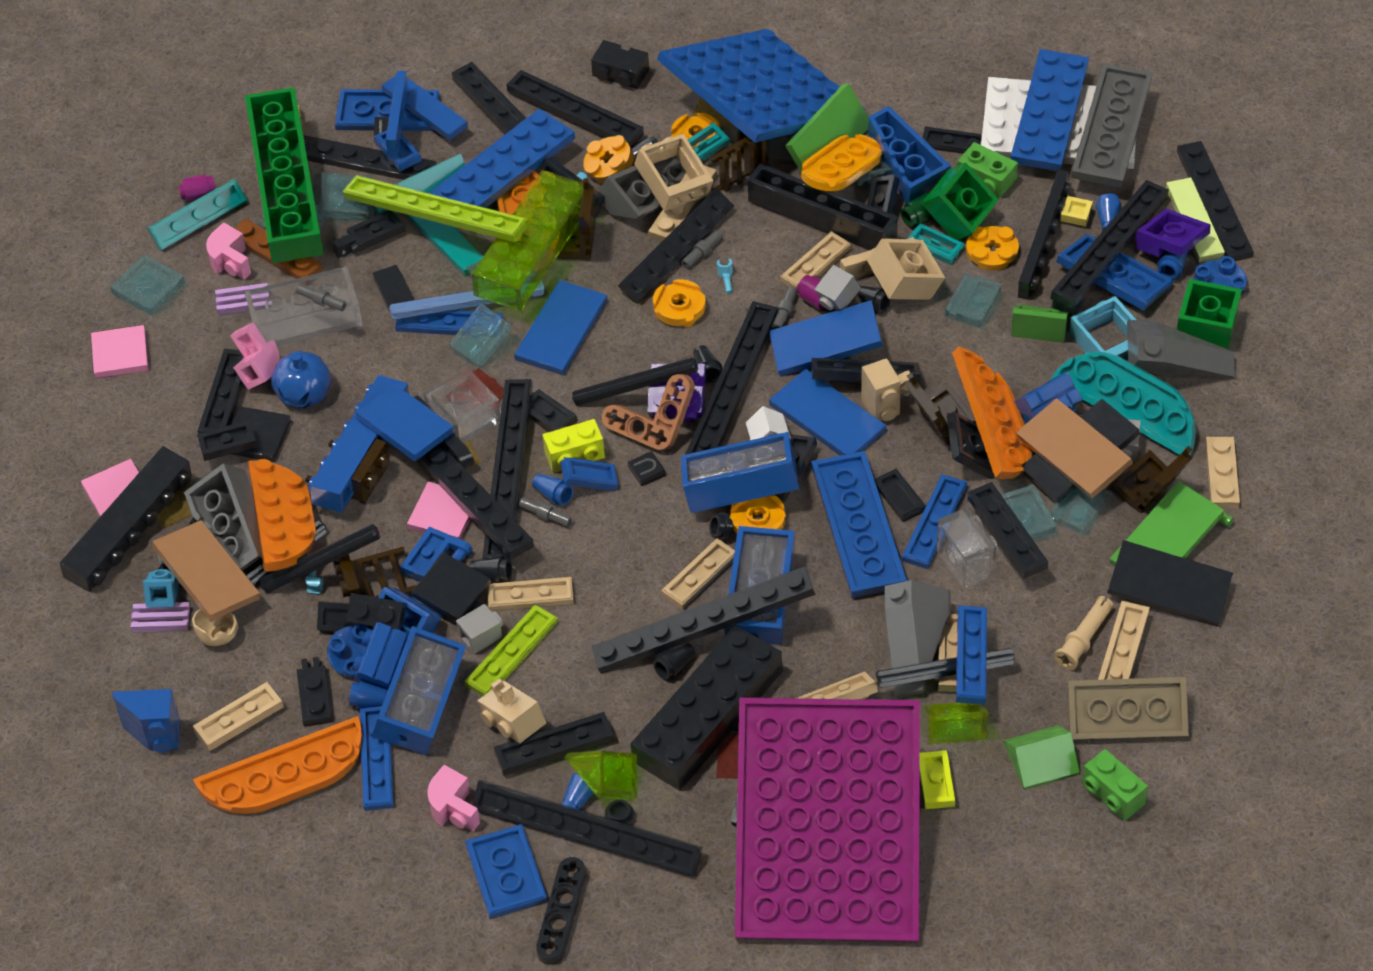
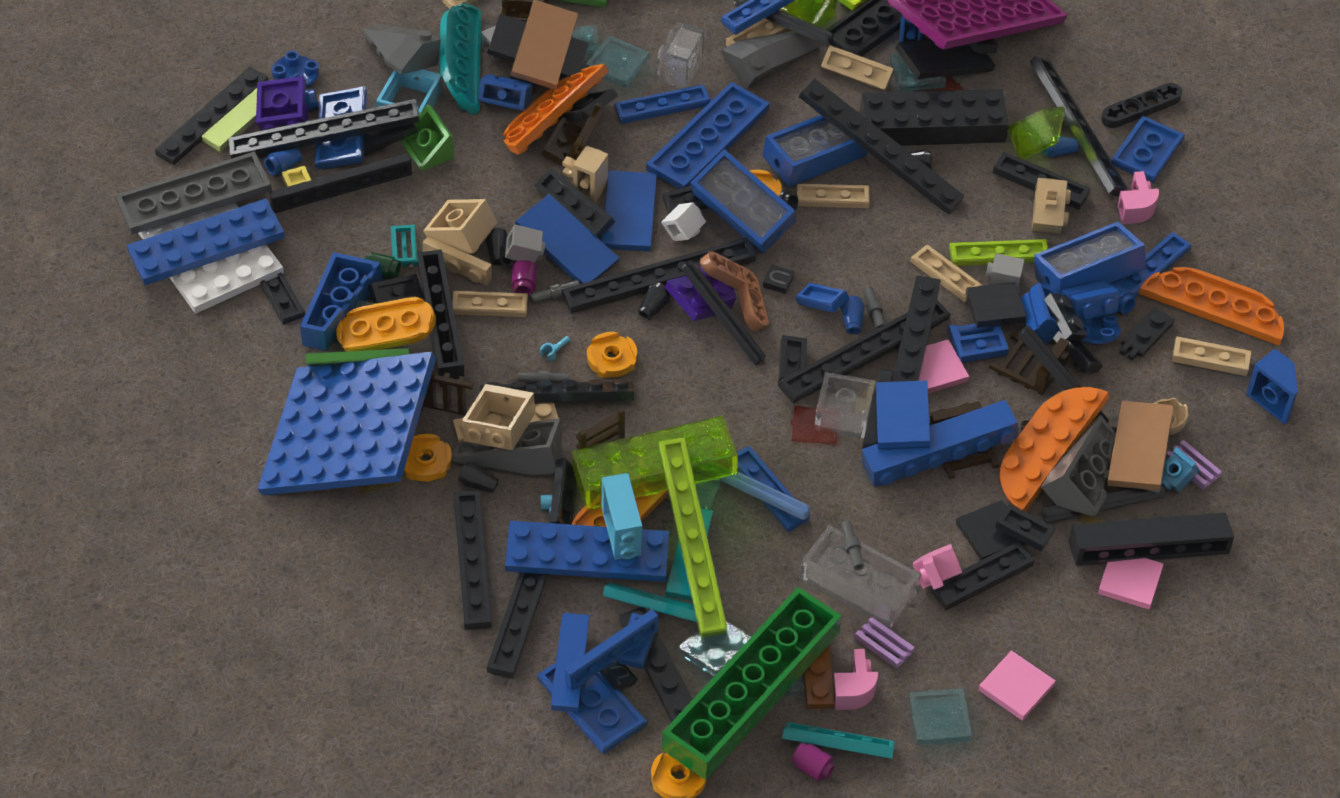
camera: 135 degrees left, 0 degrees up
blue piece [271,351,331,409] -> none
black hinge [333,210,405,258] -> none
black tile [372,265,414,312] -> none
clear light blue plate [449,303,512,368] -> none
black cone [469,556,513,583] -> none
blue tile [514,280,607,375] -> none
neon yellow brick [542,419,605,473] -> none
light orange plate [583,135,634,184] -> none
black brick [591,40,650,89] -> none
teal tile [688,122,730,162] -> none
black tile [874,468,926,522] -> none
green brick [921,162,999,240] -> none
clear light blue plate [945,273,1001,328] -> none
bright green brick [957,142,1018,198] -> none
light orange plate [966,226,1019,271] -> none
black plate [967,482,1049,579] -> none
green brick [1177,279,1242,349] -> none
none -> medium azure window [601,473,642,560]

